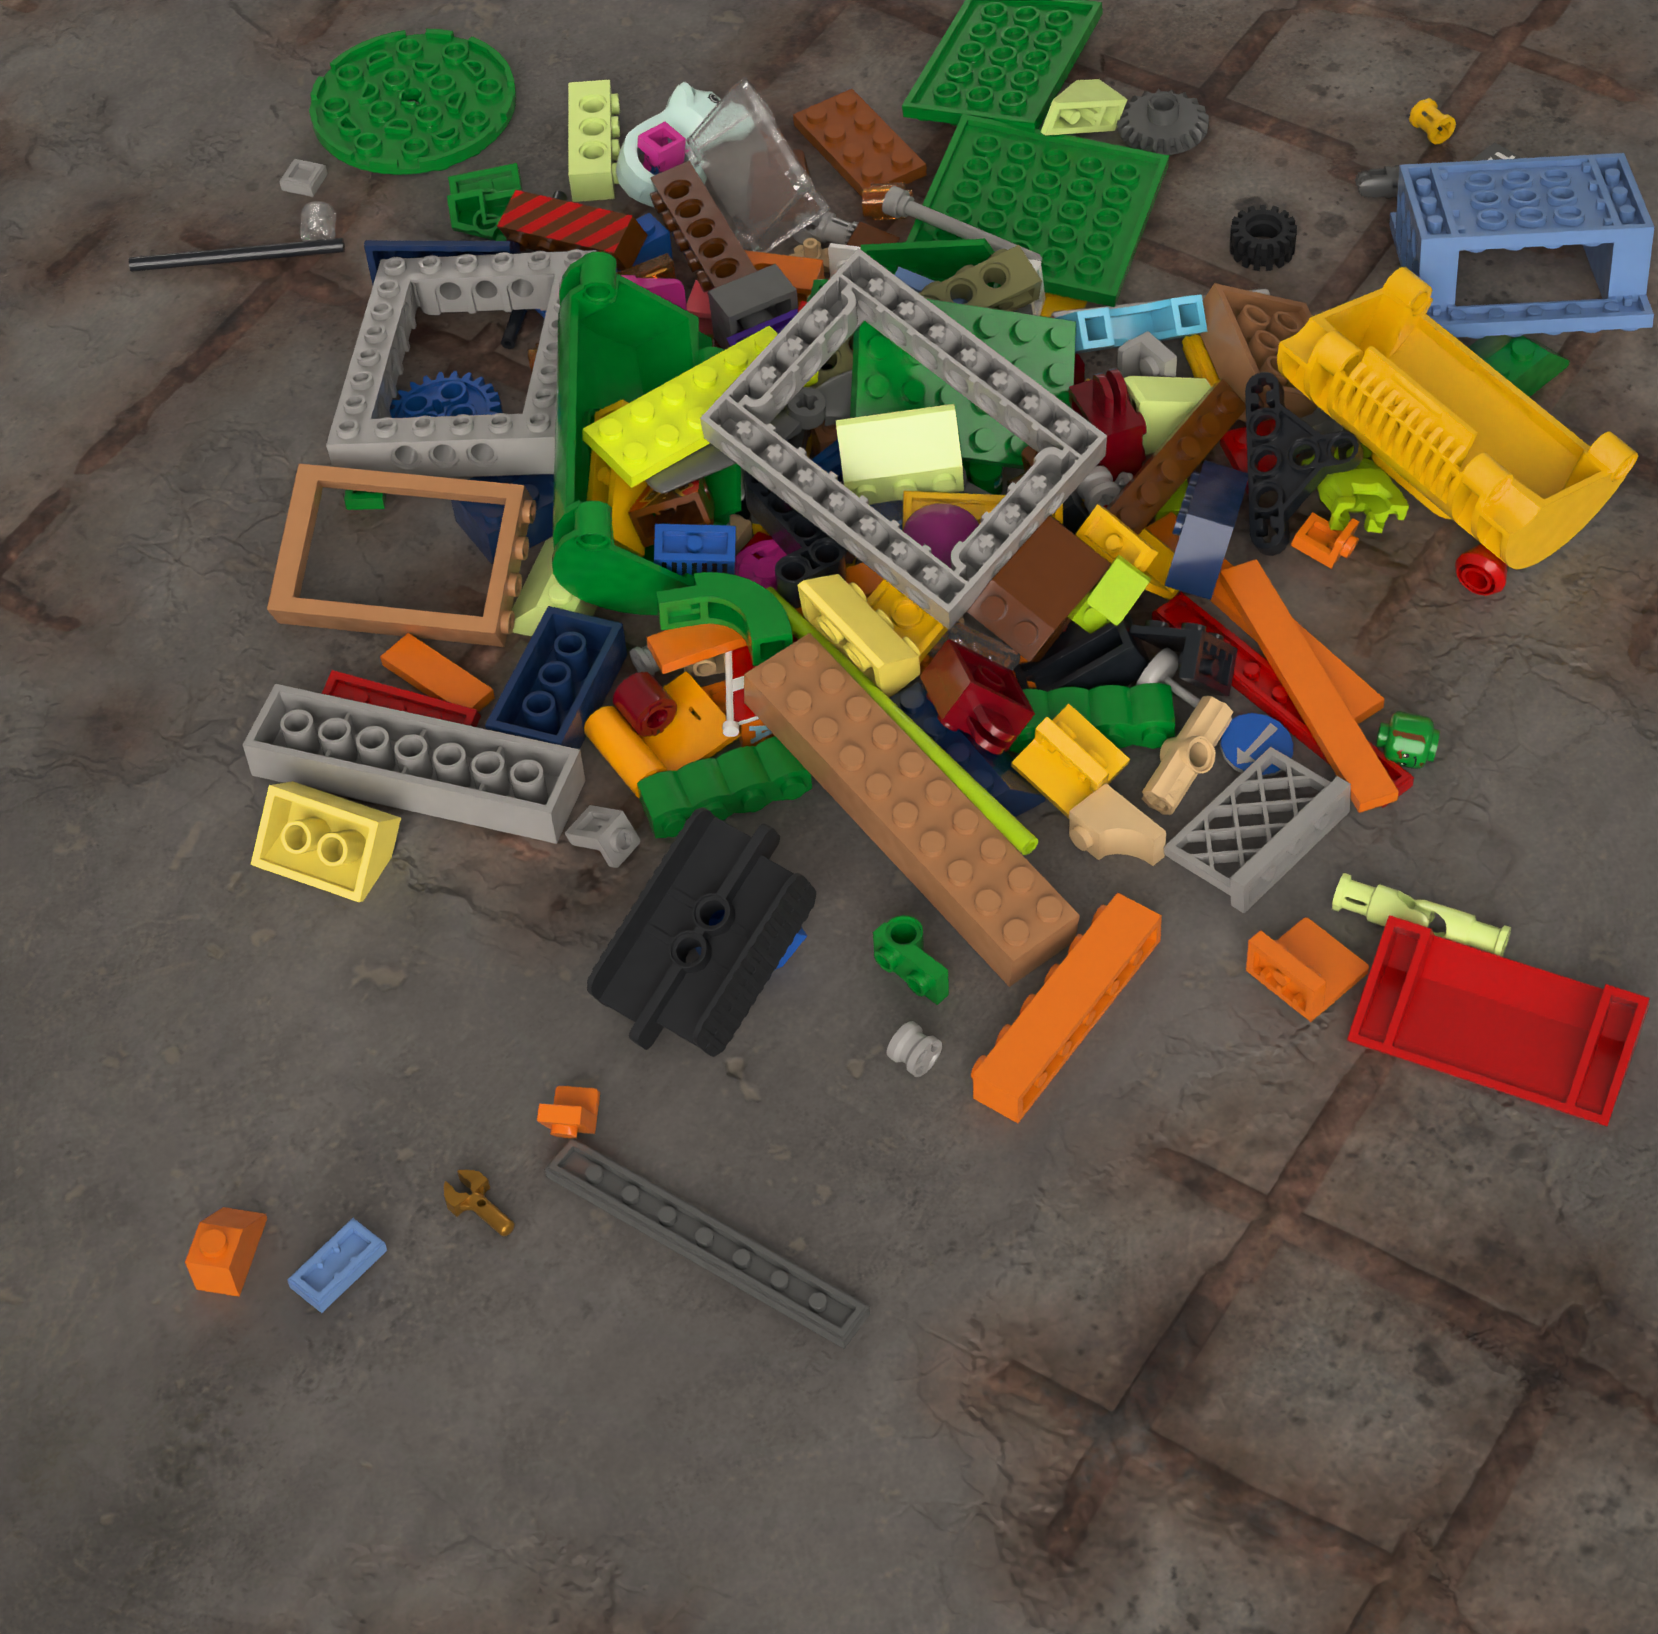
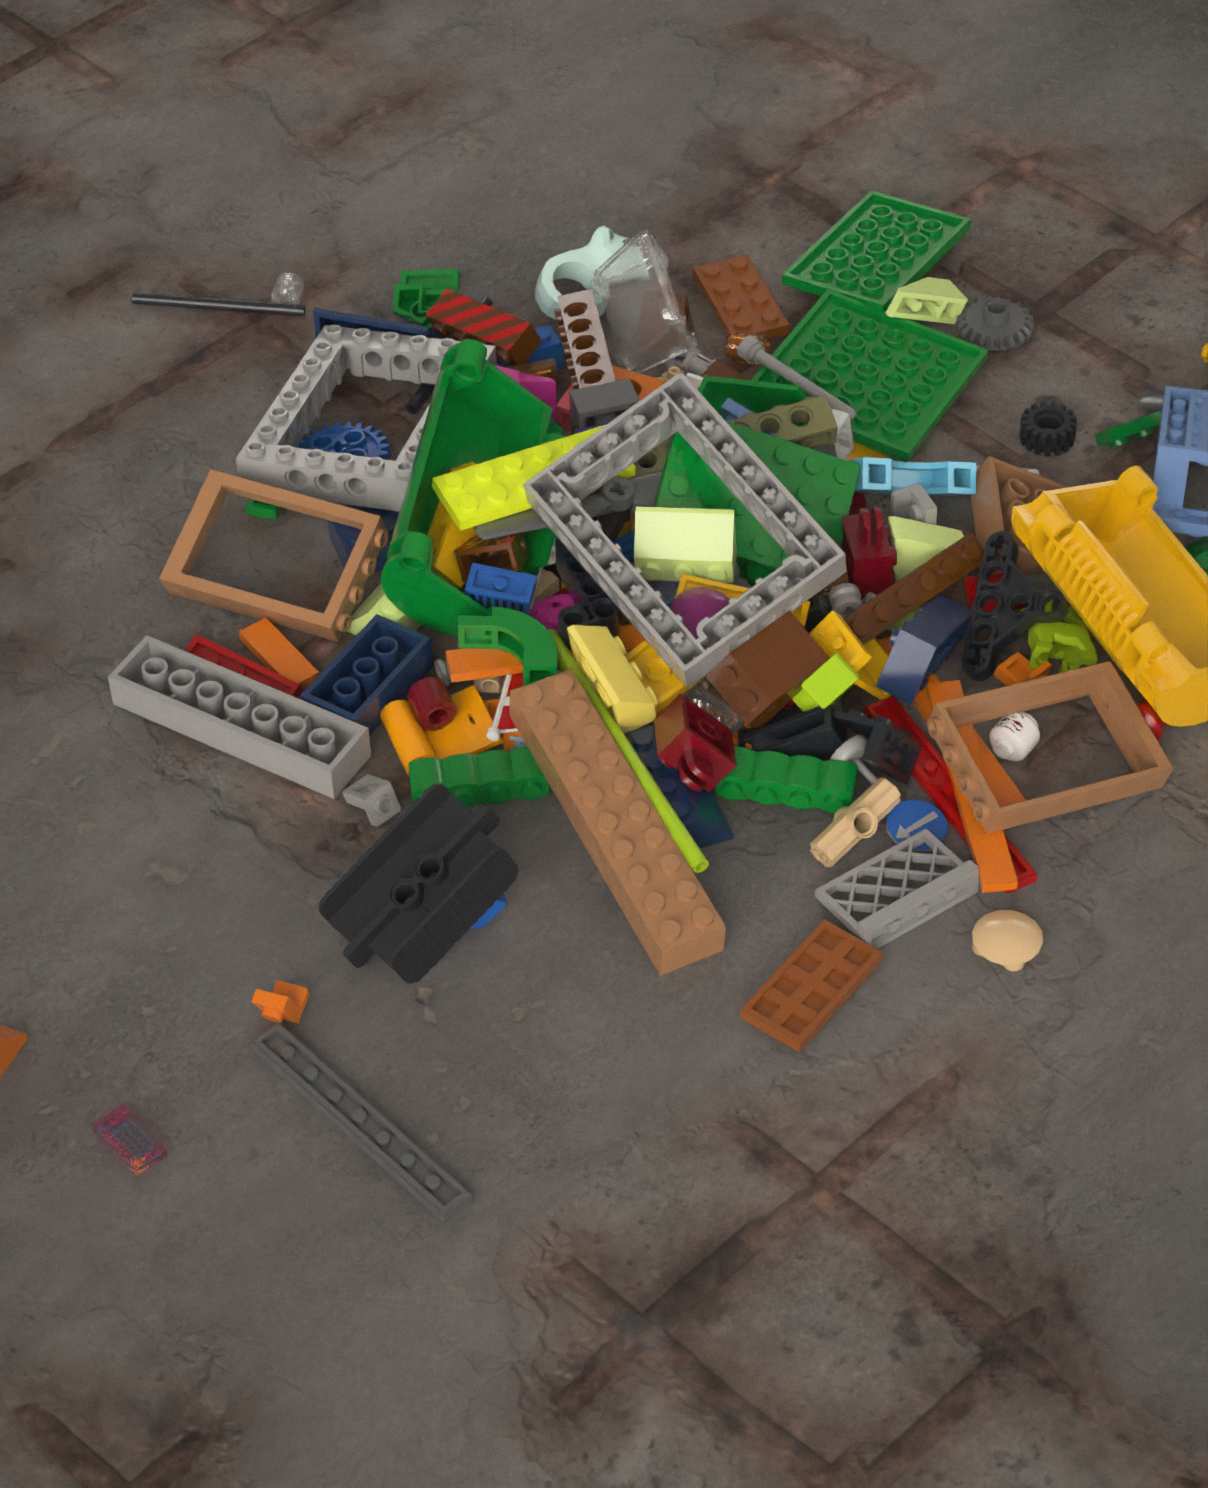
camera: 10 degrees right, 5 degrees down
light yellow slope [251,781,401,902] -> none
light grey tile [279,159,328,197] -> none
medium blue plate [287,1218,387,1313] -> none
green plate [309,28,516,175] -> none
pearl gold bar [444,1170,515,1236] -> none
yellowish green brick [568,80,620,202] -> none
dark pink leg [637,122,686,175] -> none
green plate [873,915,949,1005] -> none
light grey wheel [887,1021,942,1077] -> none
orange brick [971,892,1162,1123] -> none
yellow bracket [1011,704,1130,819] -> none
tan arch [1069,783,1166,866] -> none
yellow axle [1182,334,1219,387] -> none
orange bracket [1246,917,1369,1022] -> none
yellowish green piece [1332,873,1511,957] -> none
red slope [1347,915,1650,1127] -> none
green head [1376,711,1440,769] -> none
none -> clear pink tile [92,1104,168,1177]
none -> dark orange plate [740,919,883,1053]
none -> medium nougat window [926,661,1174,834]
none -> tan dish [972,910,1043,971]
none -> white head [989,712,1040,762]
none -> green plate [1094,411,1161,448]

